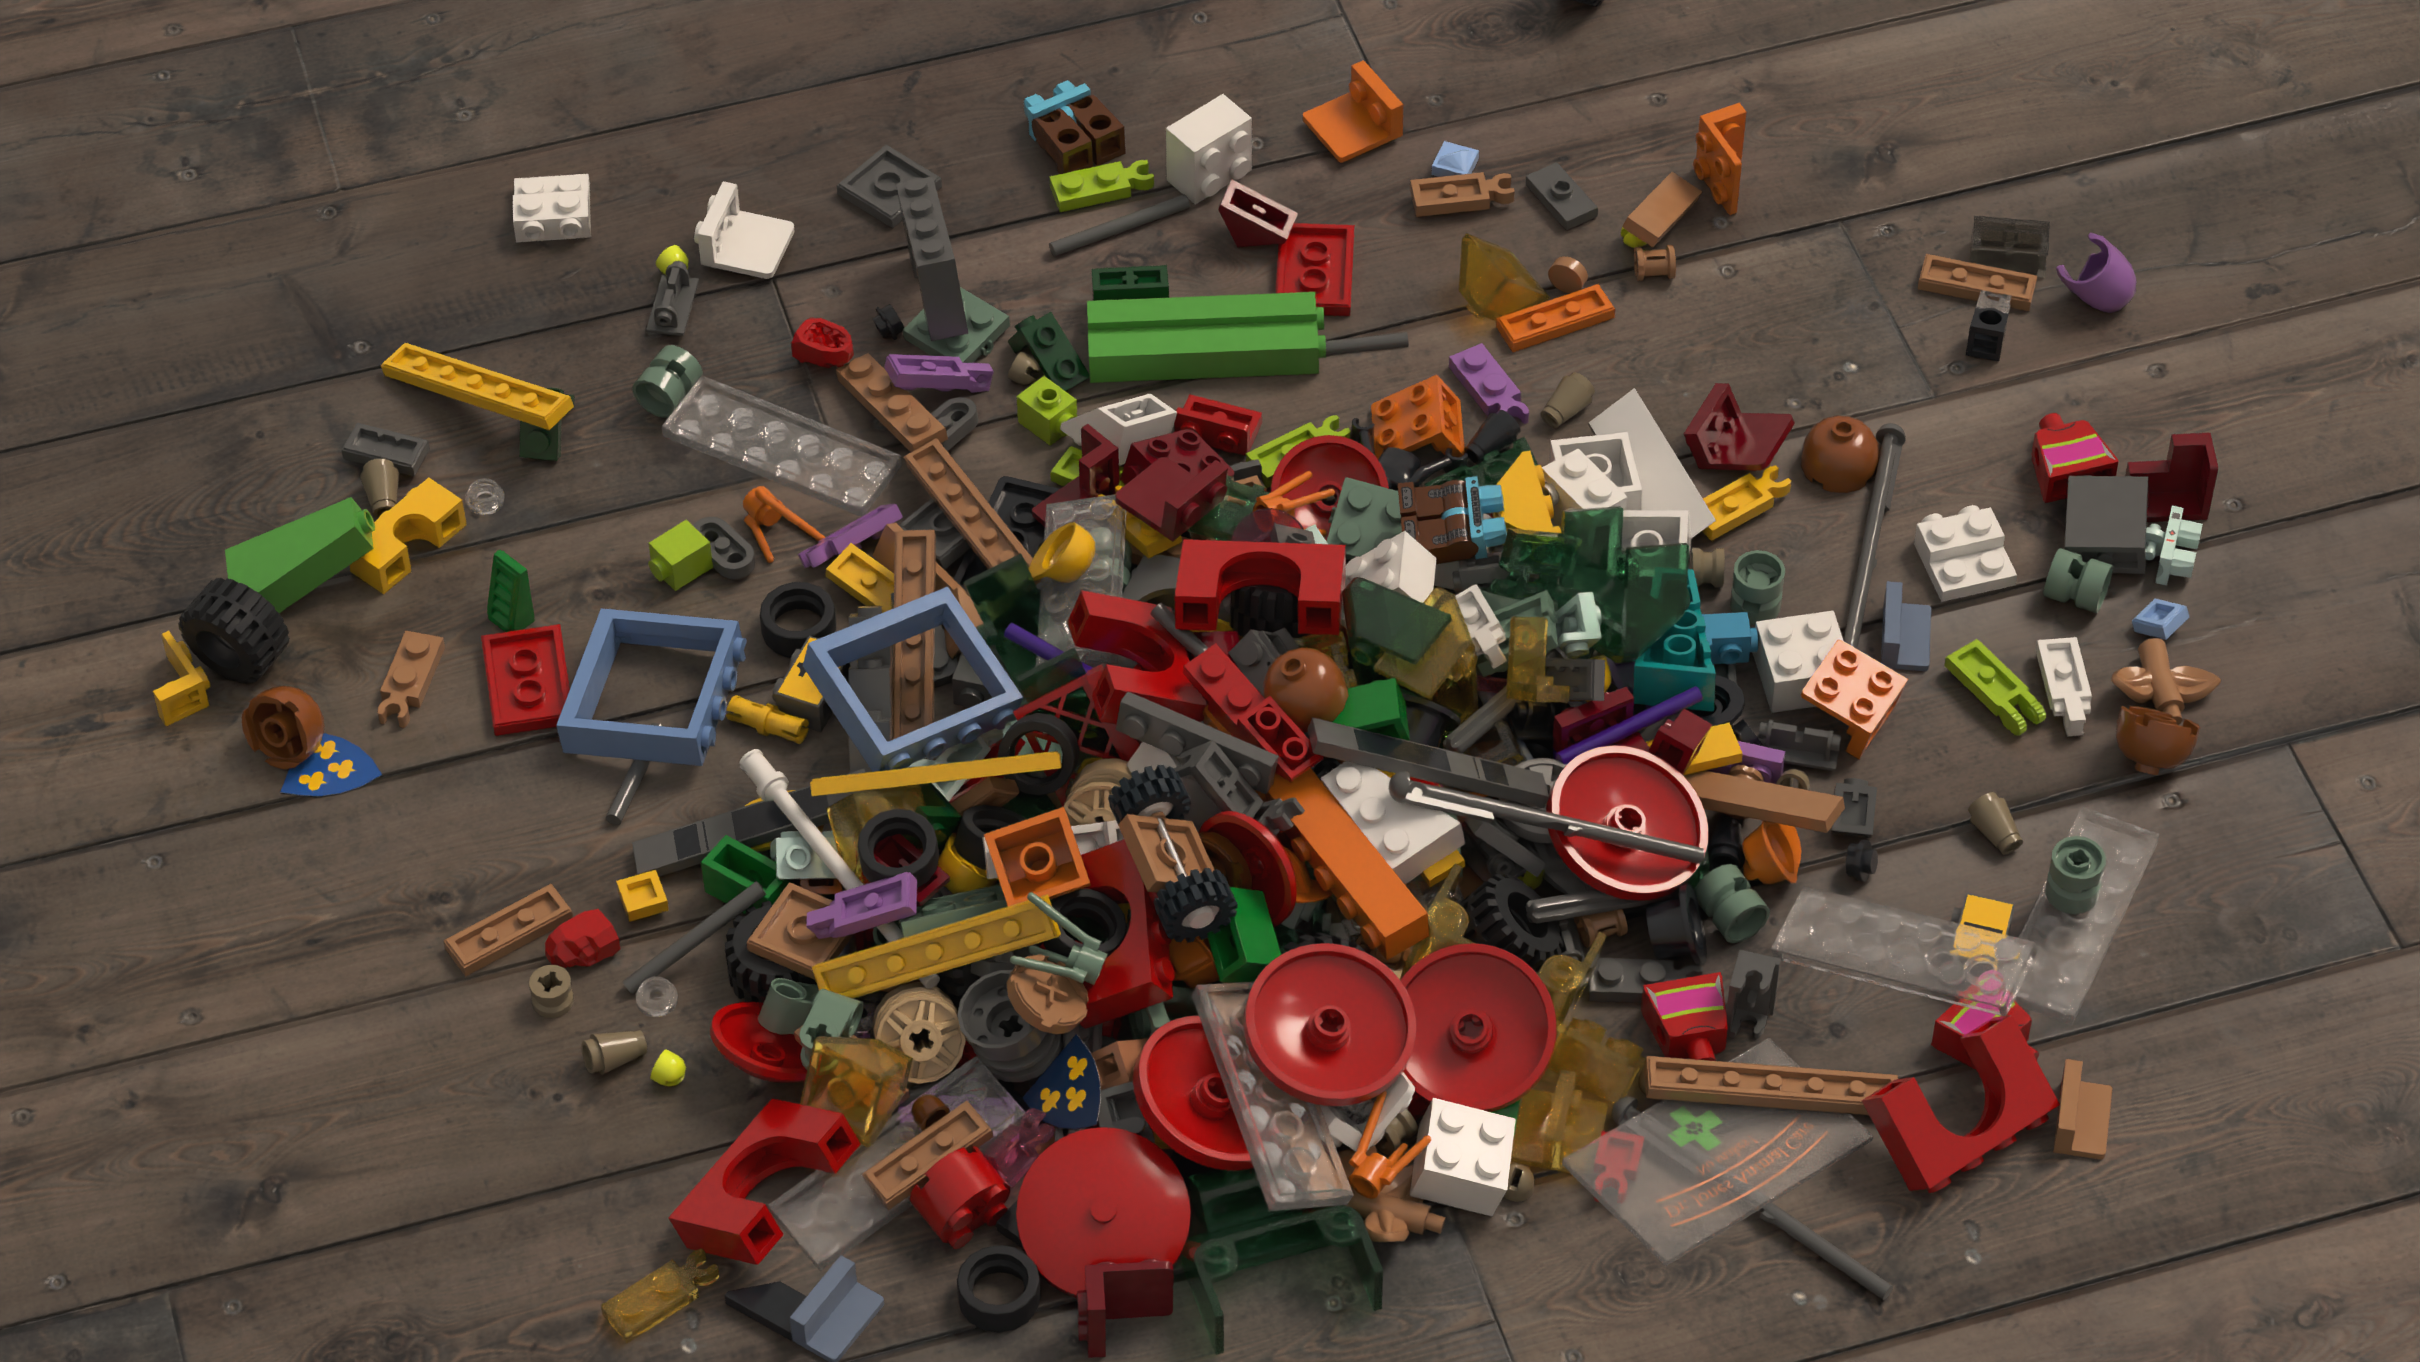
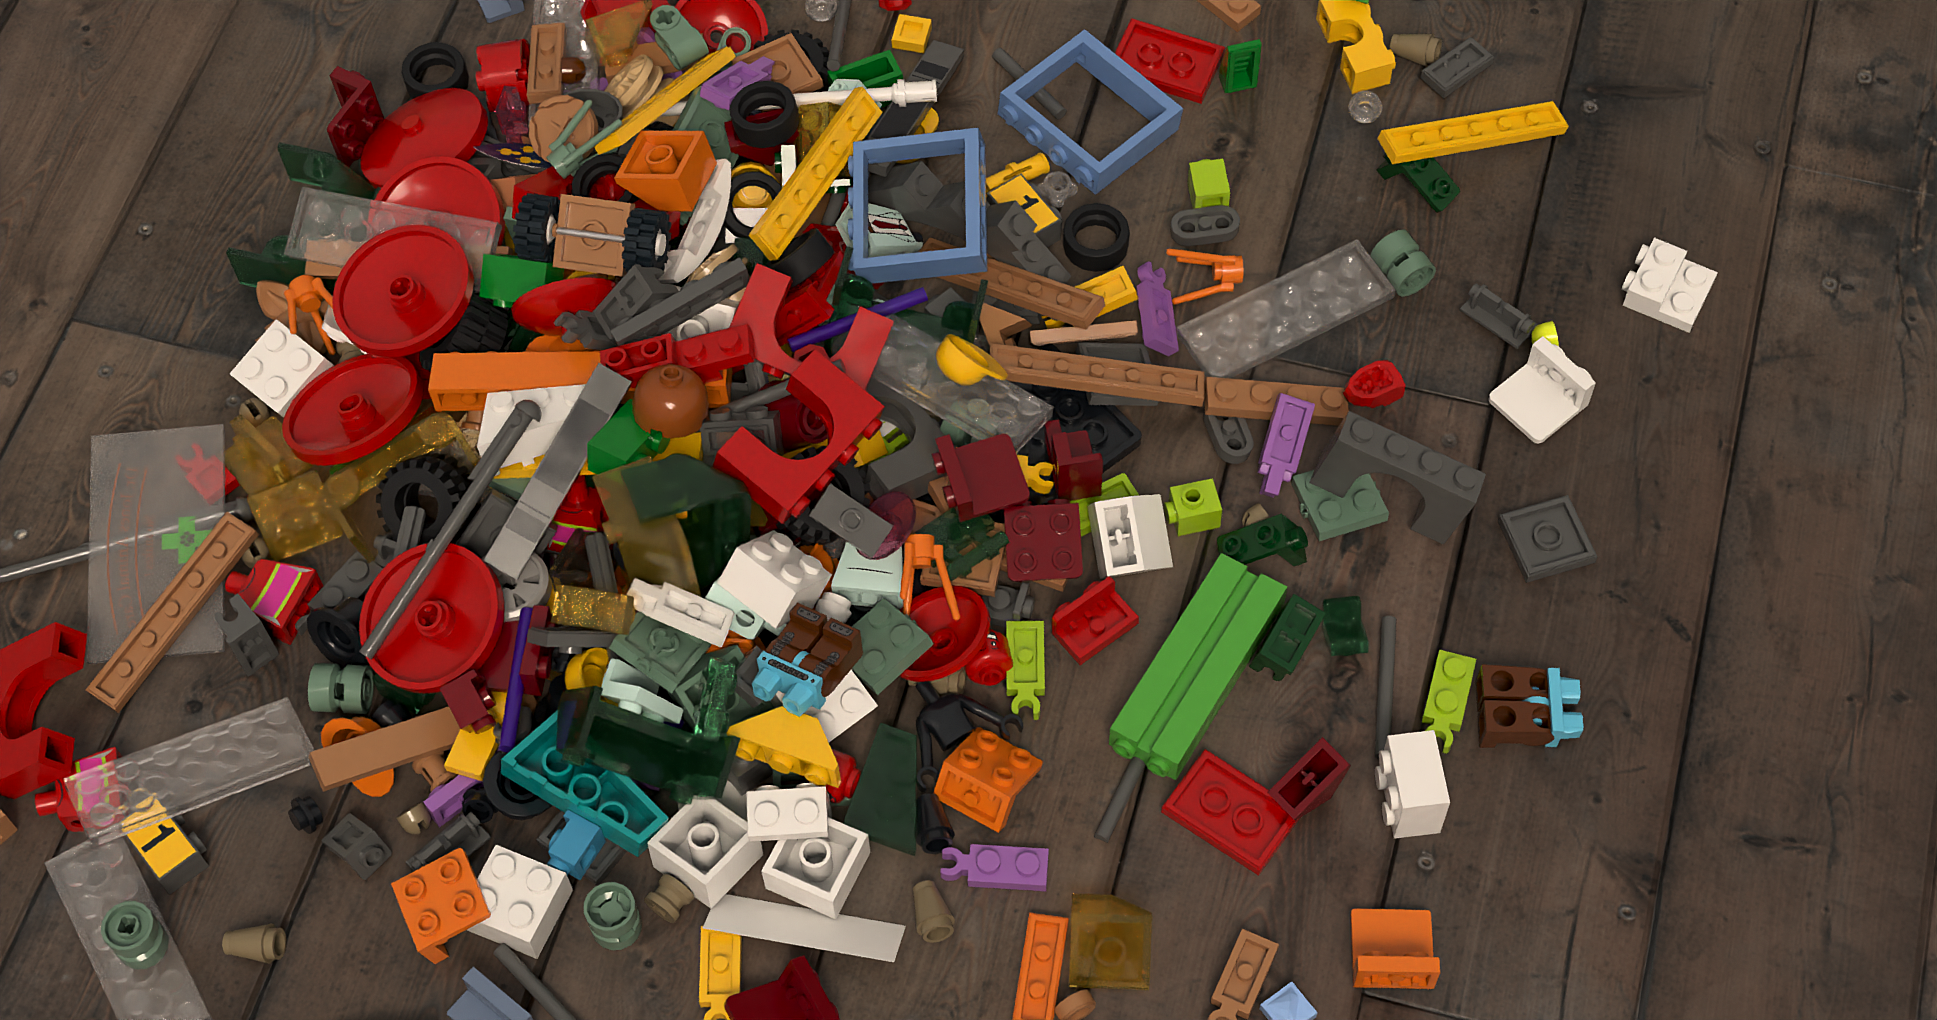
camera: 125 degrees right, 10 degrees up
none -> clear plate [1037,171,1078,207]
none -> clear green bracket [1322,596,1369,656]

